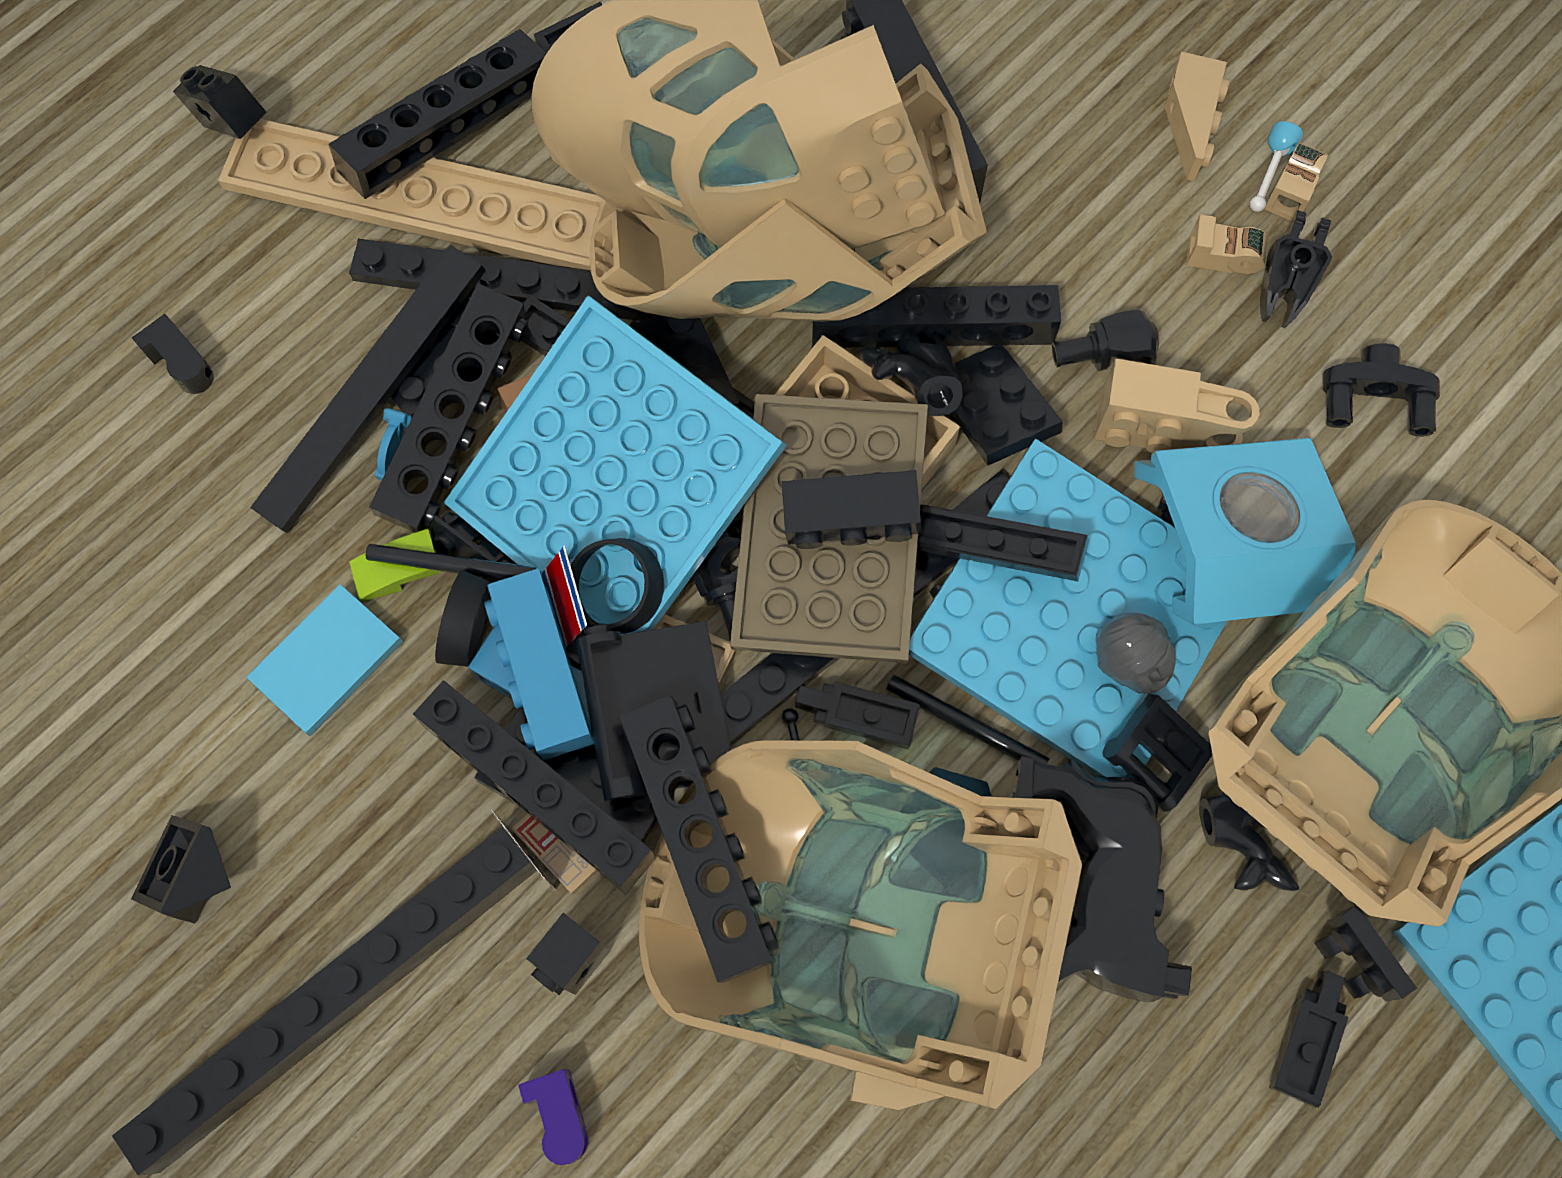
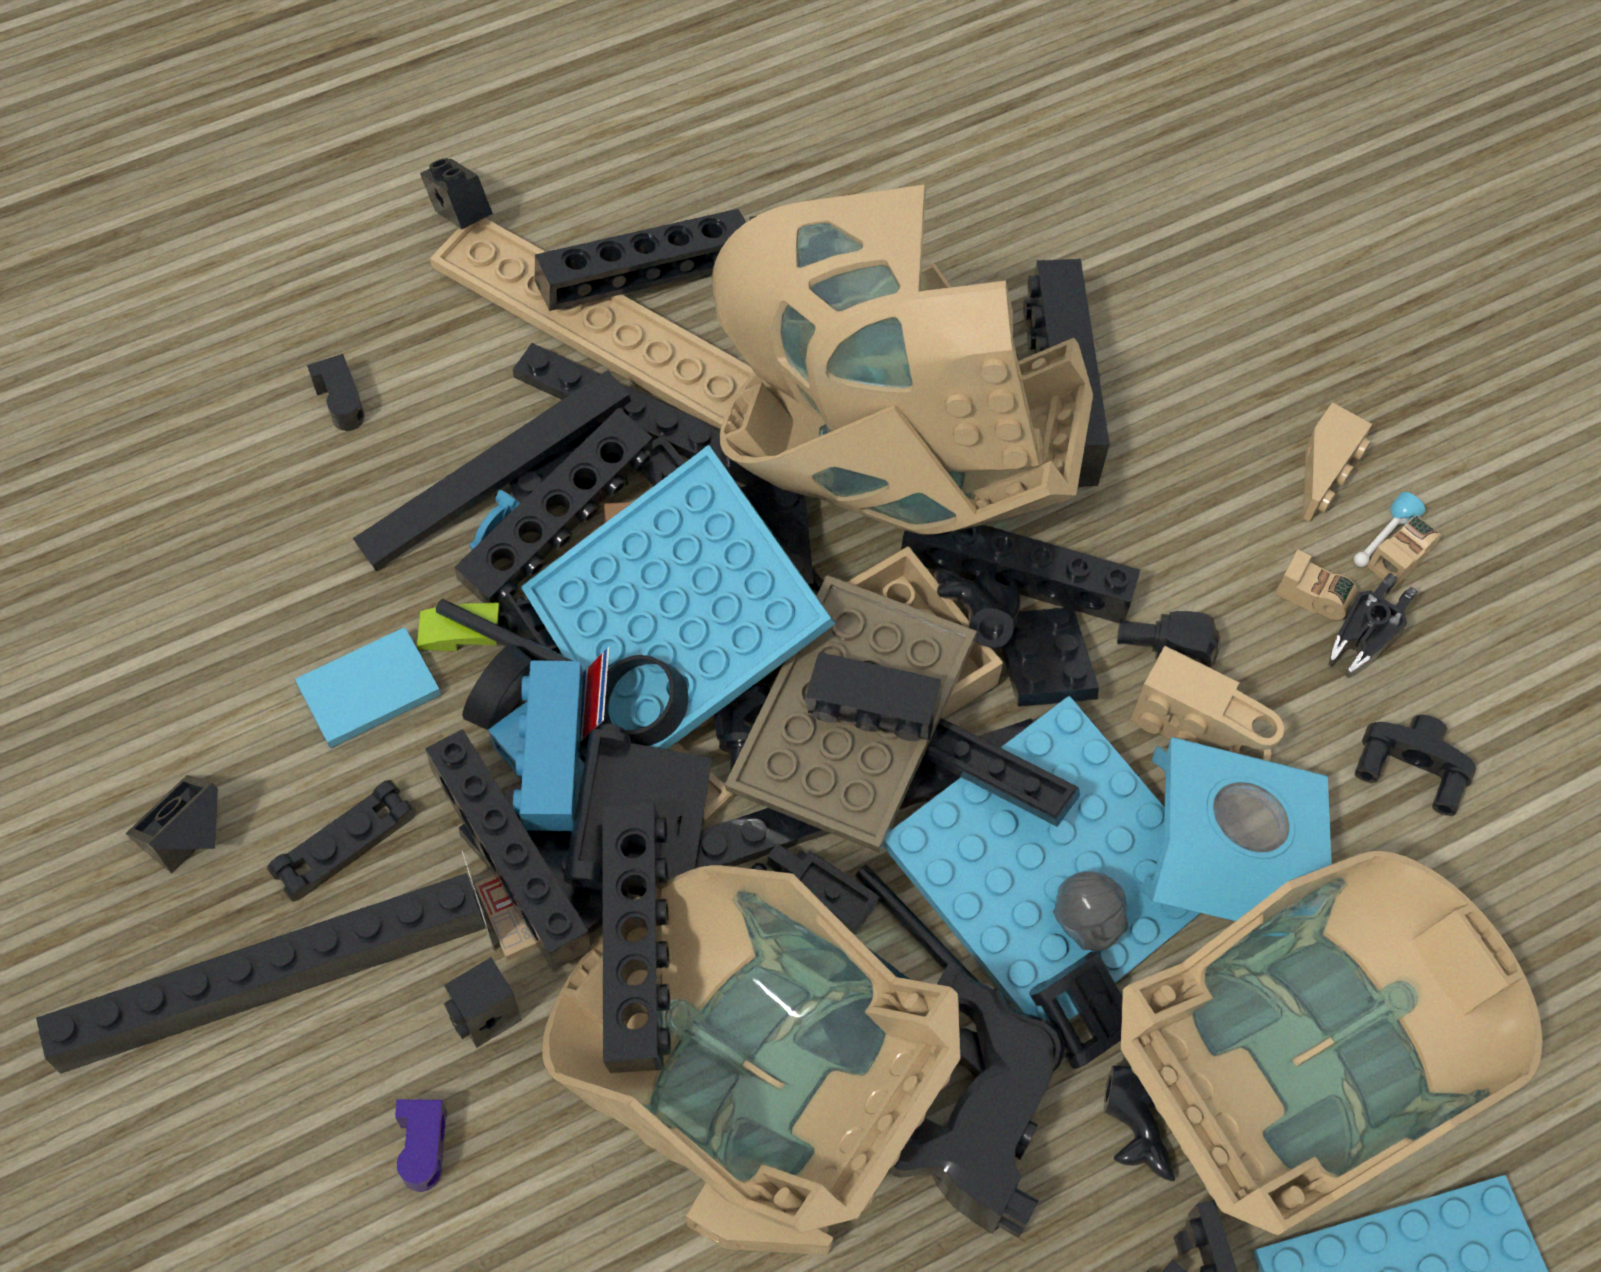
camera: 15 degrees right, 10 degrees down
none -> black plate [267,780,417,902]

